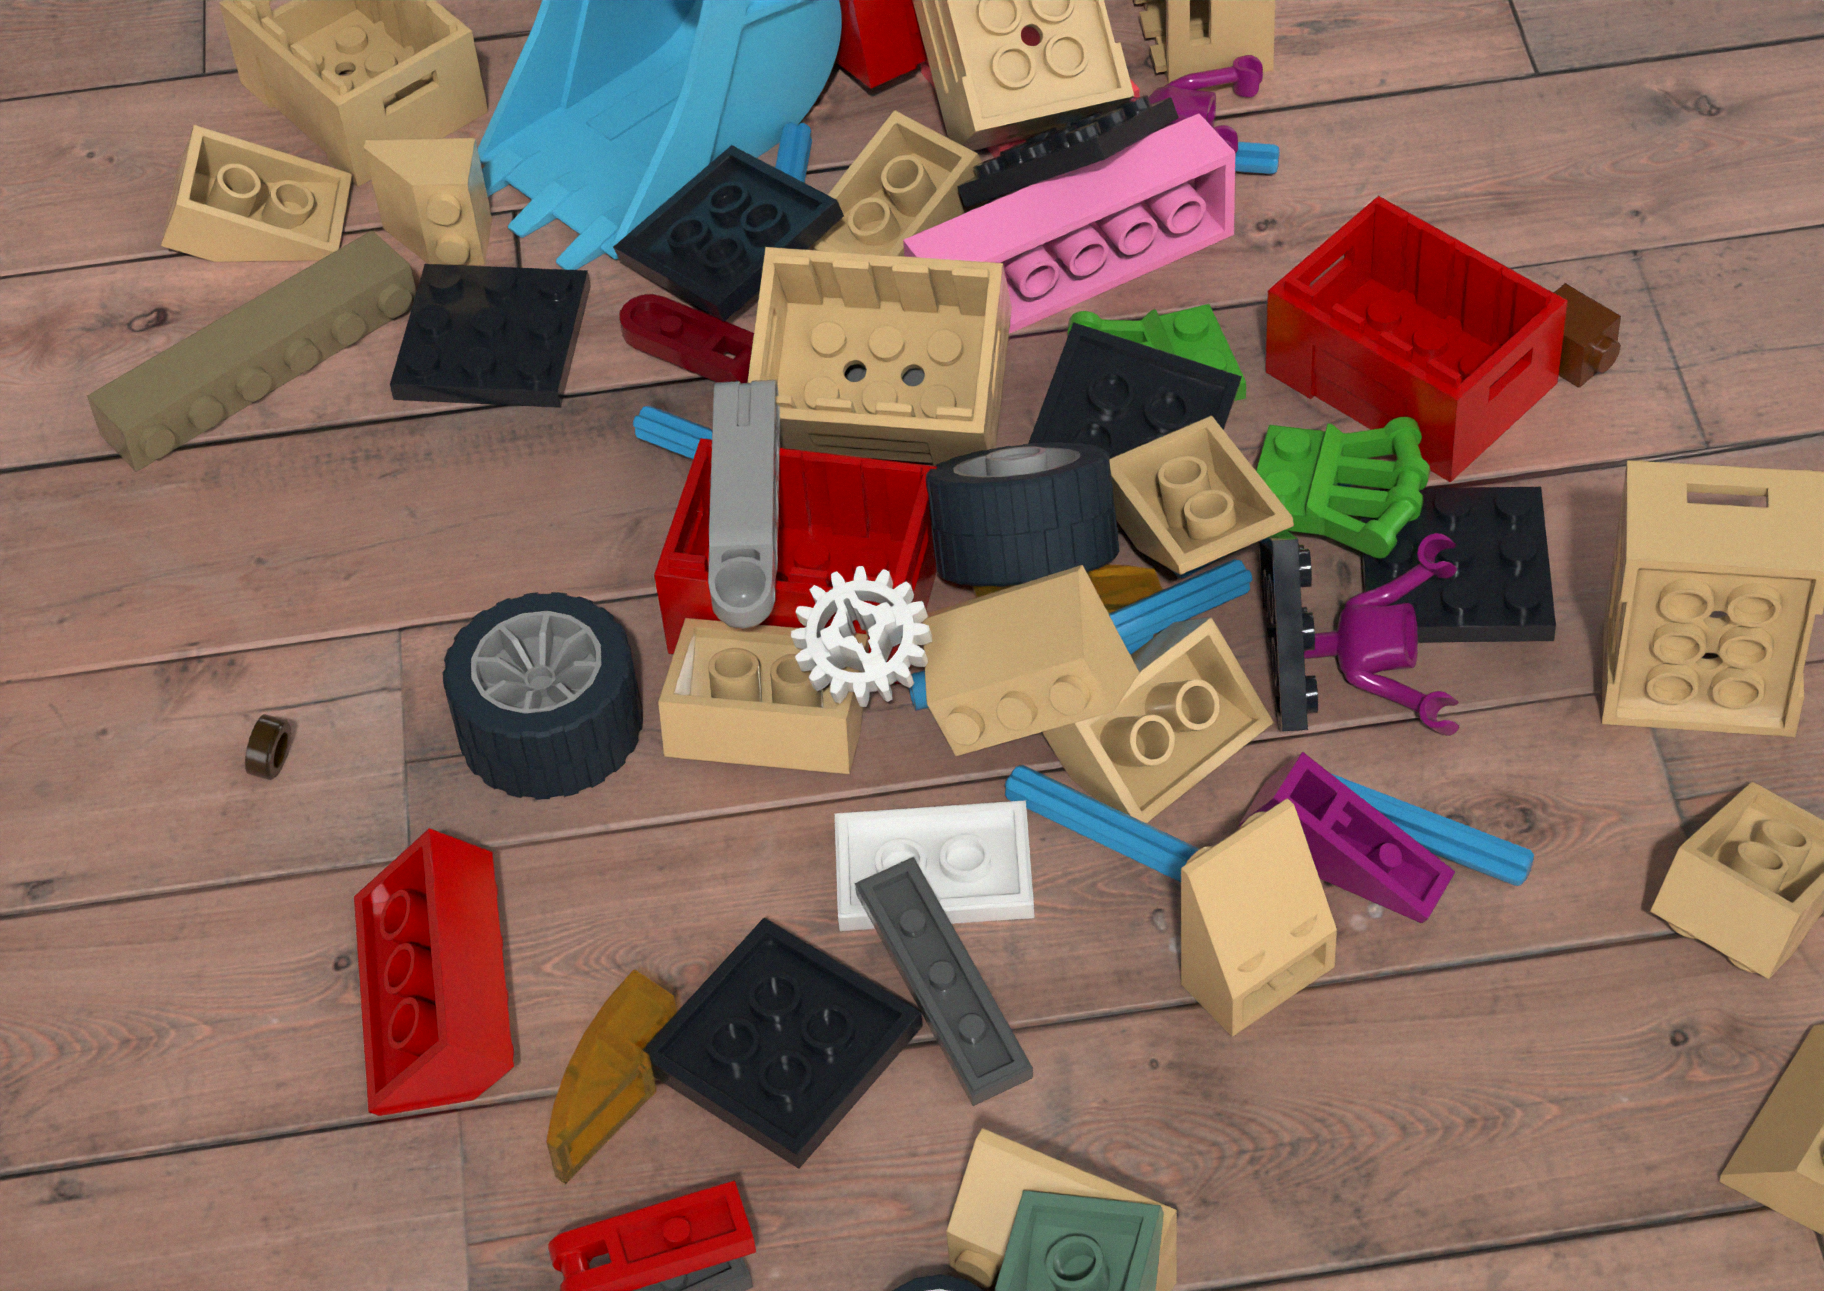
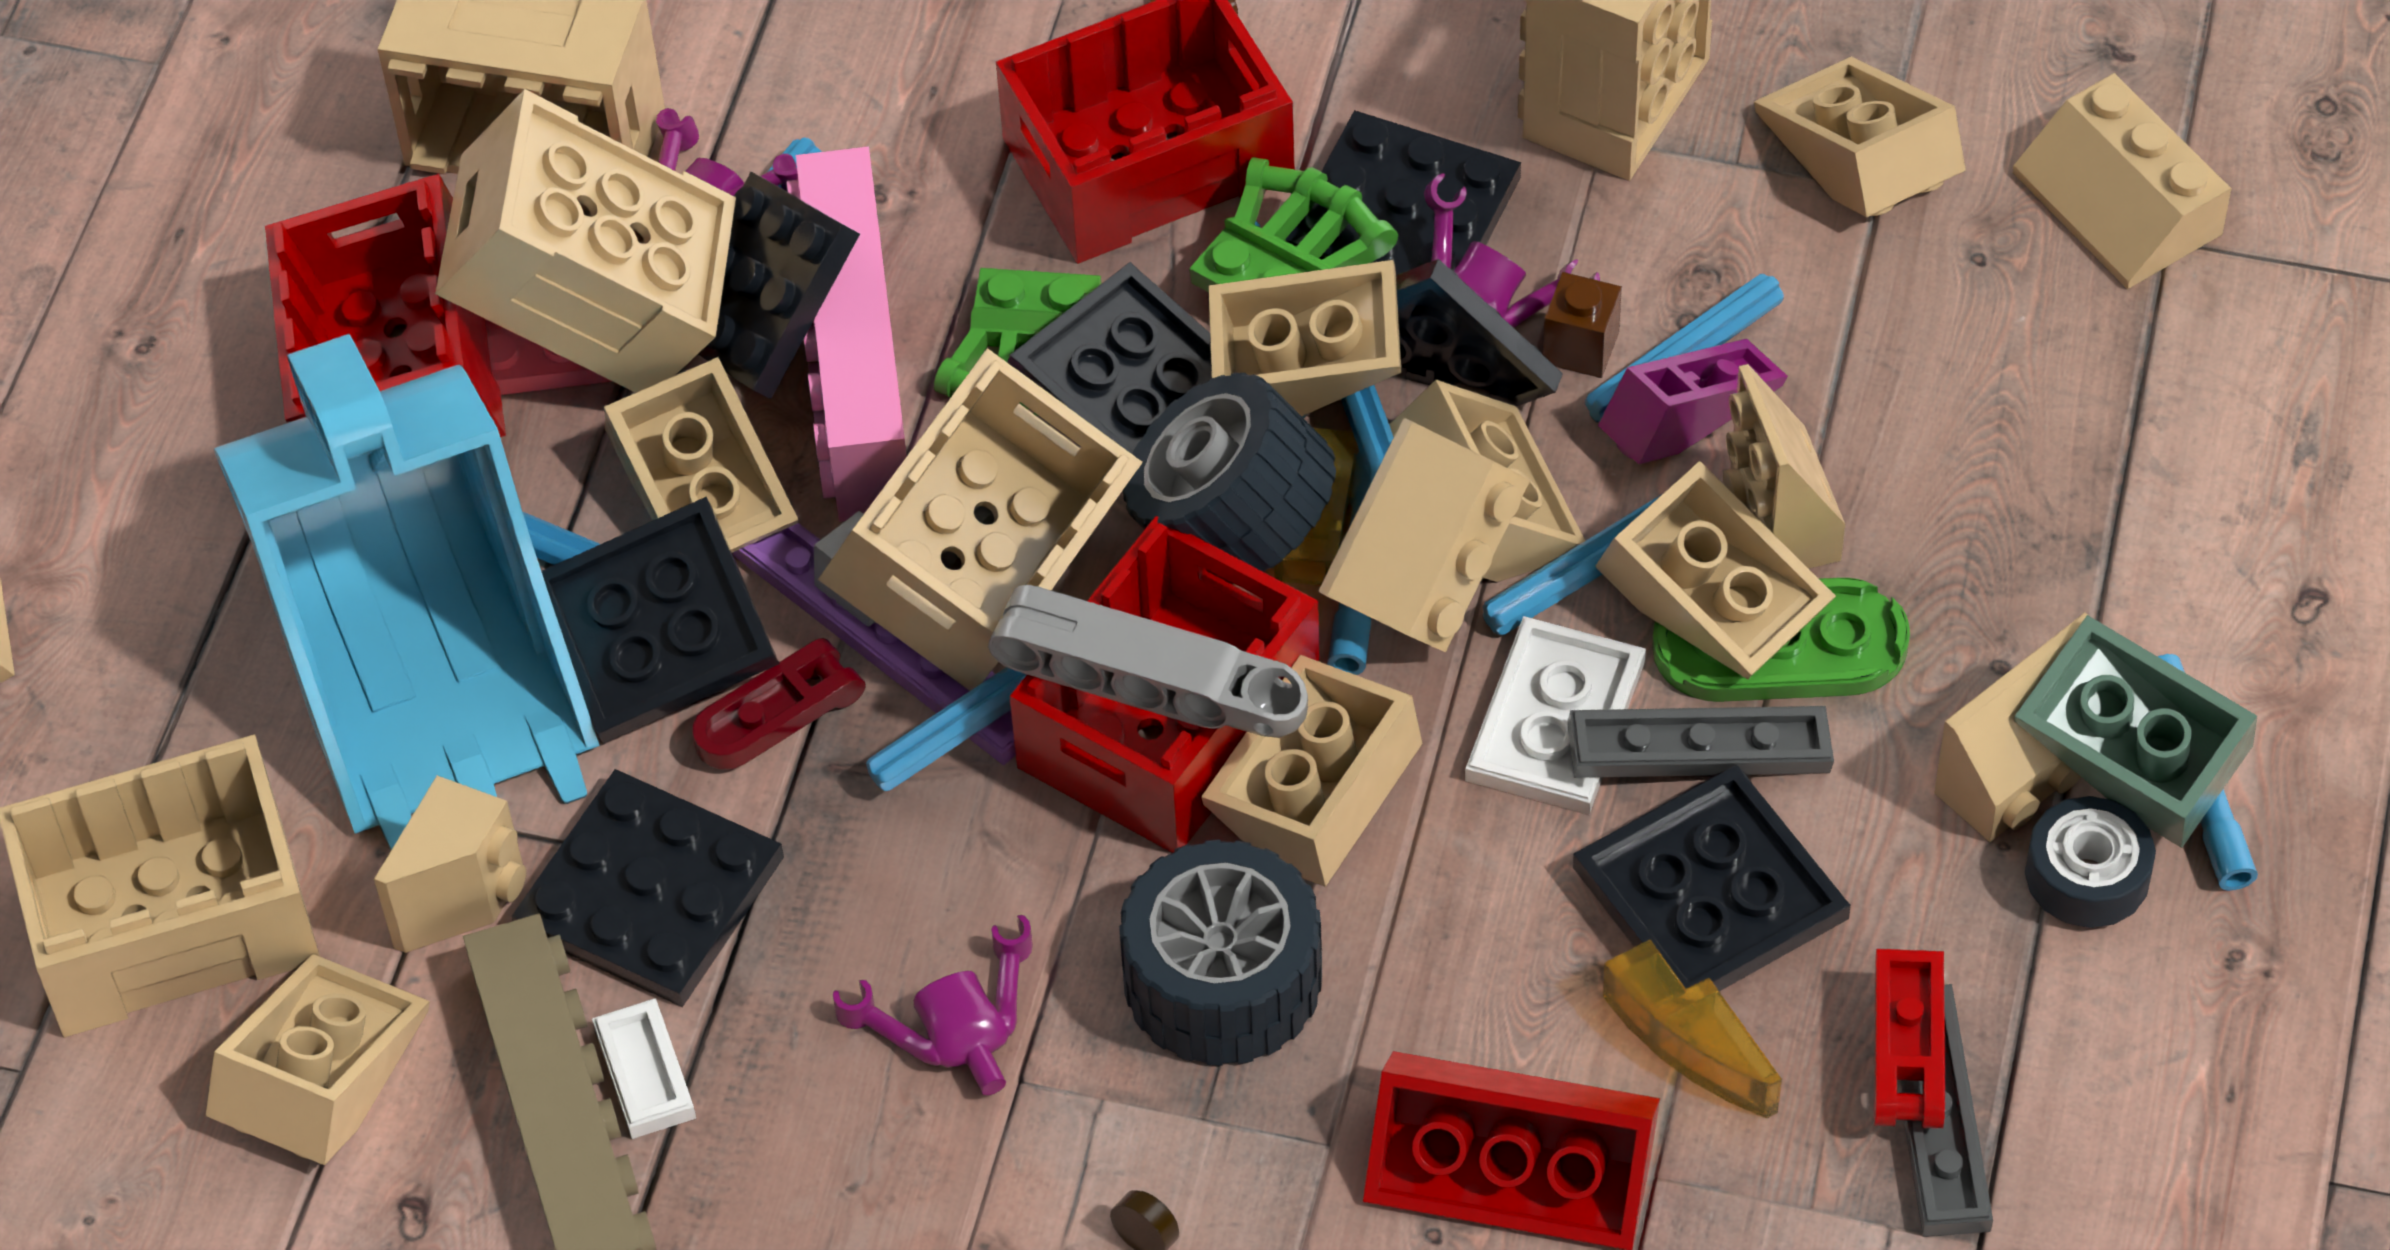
camera: 70 degrees left, 5 degrees up
white gear [791,566,932,707] -> none
none -> white tile [592,998,696,1139]
none -> magenta piece [833,915,1033,1095]
none -> reddish brown brick [1543,272,1622,378]
none -> tan slope [1595,461,1836,679]
none -> bright green tile [1652,578,1910,702]

